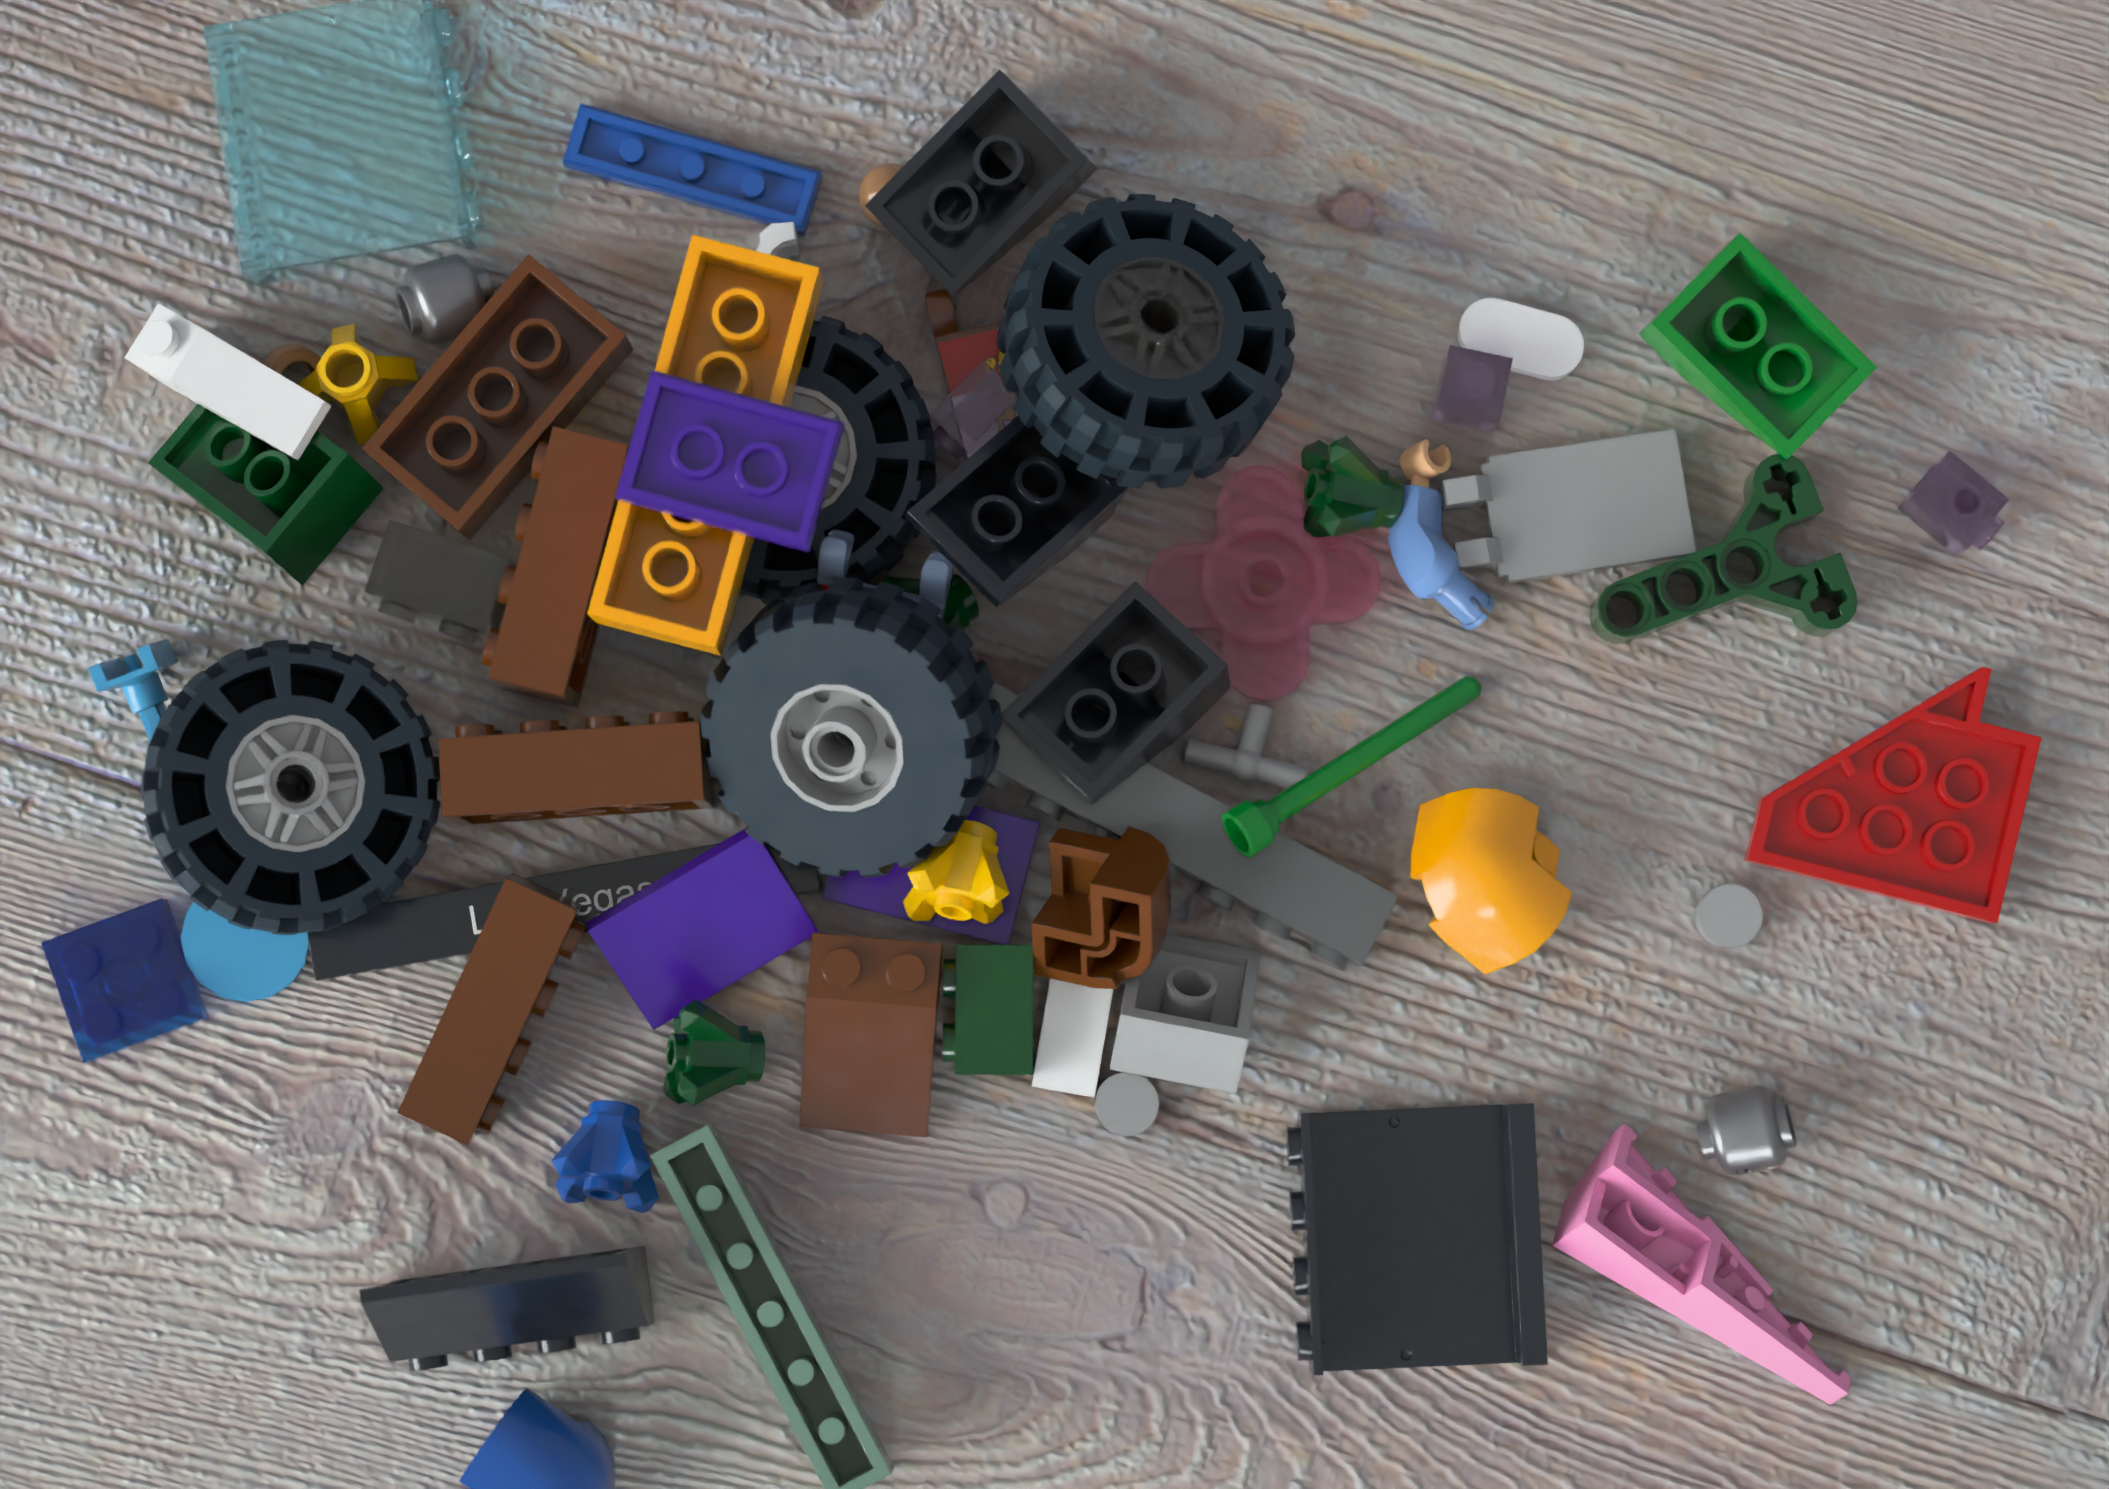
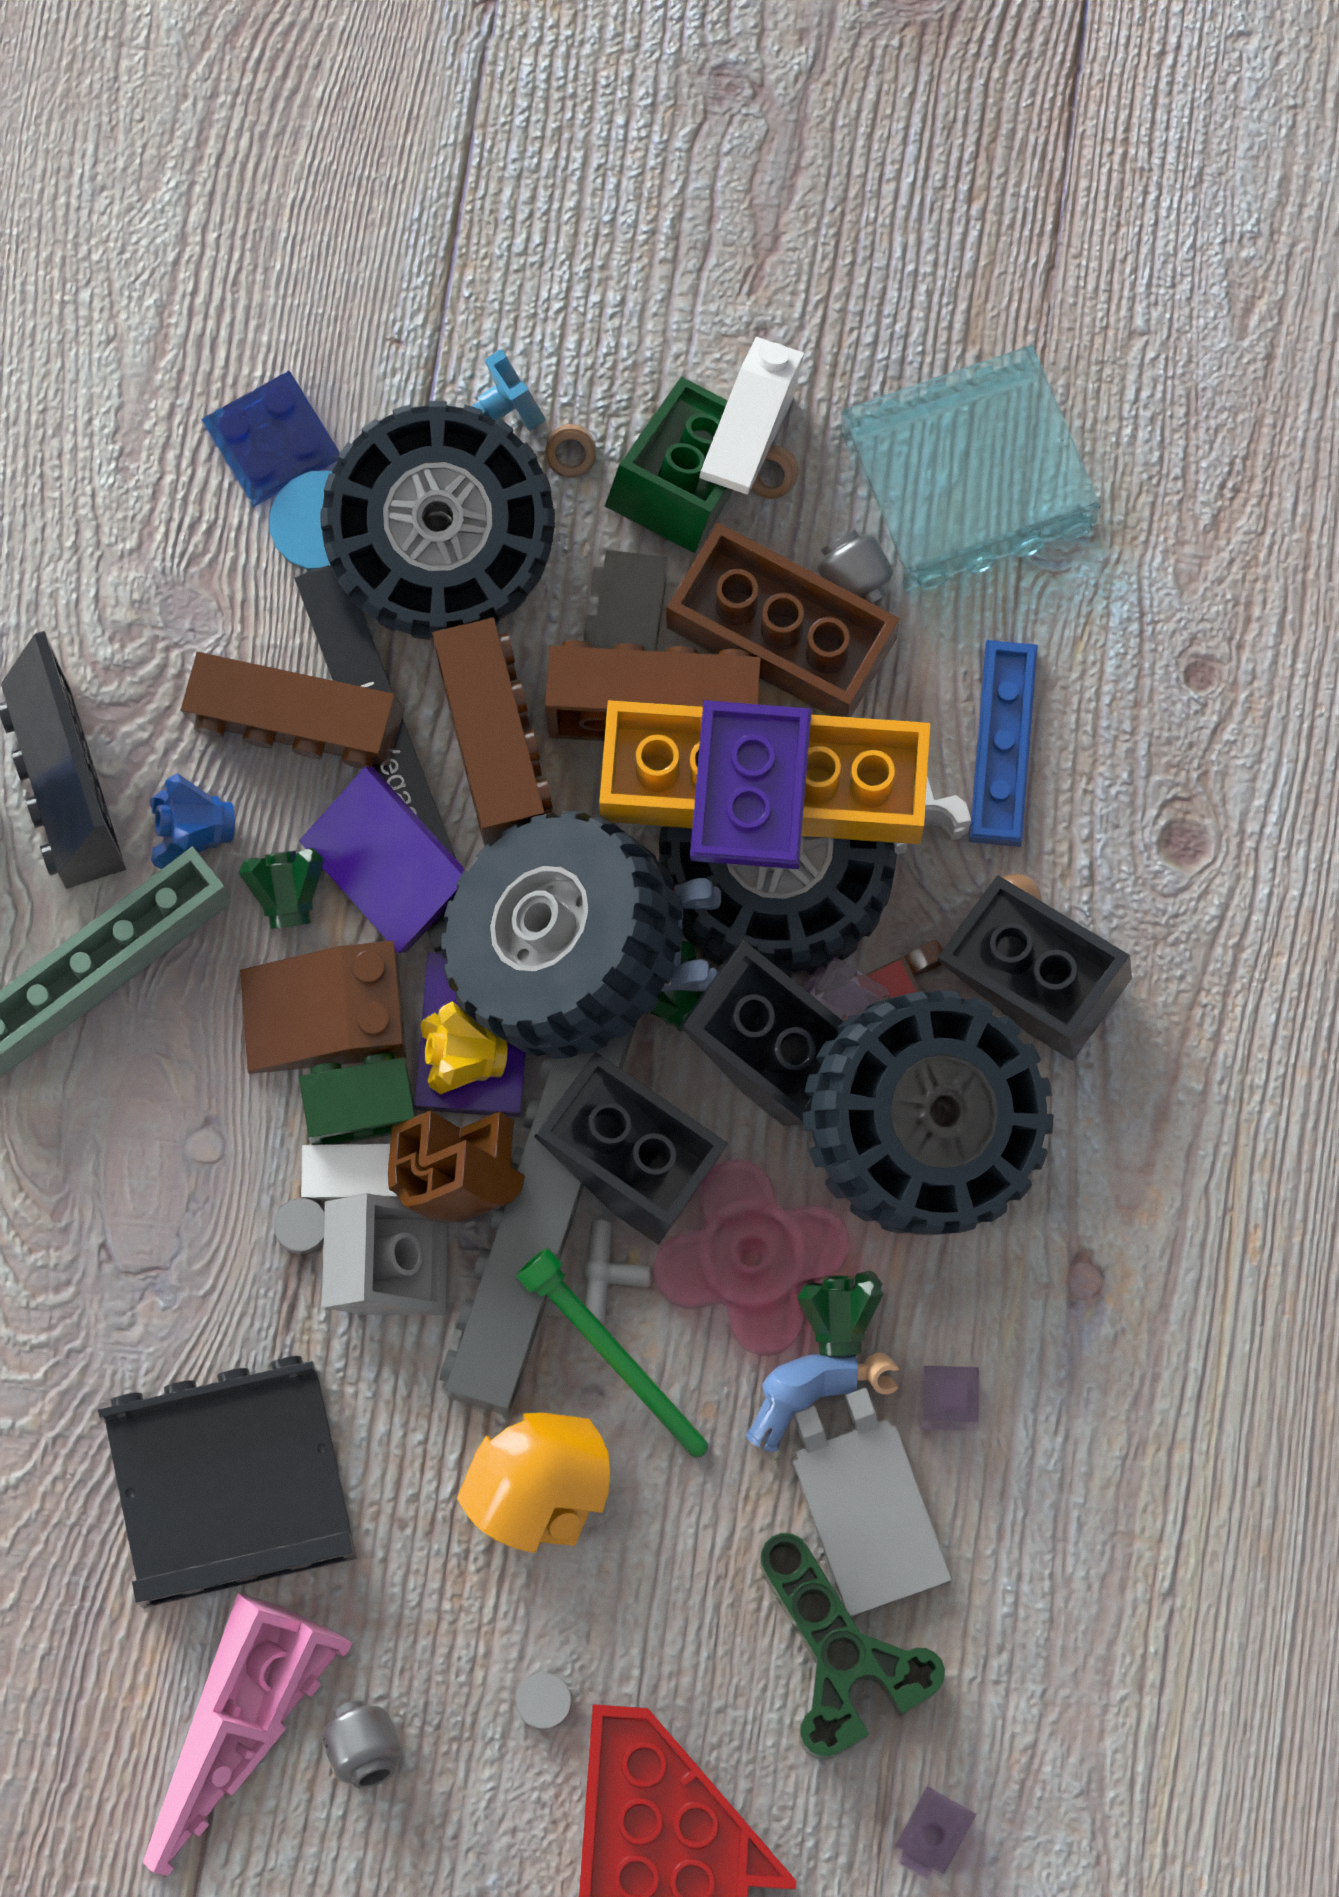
camera: 80 degrees right, 10 degrees down
yellow rock [299,324,418,445] -> none
white tile [1458,298,1584,381] -> none
green slope [1638,233,1877,459] -> none
none -> medium nougat piece [545,424,596,478]

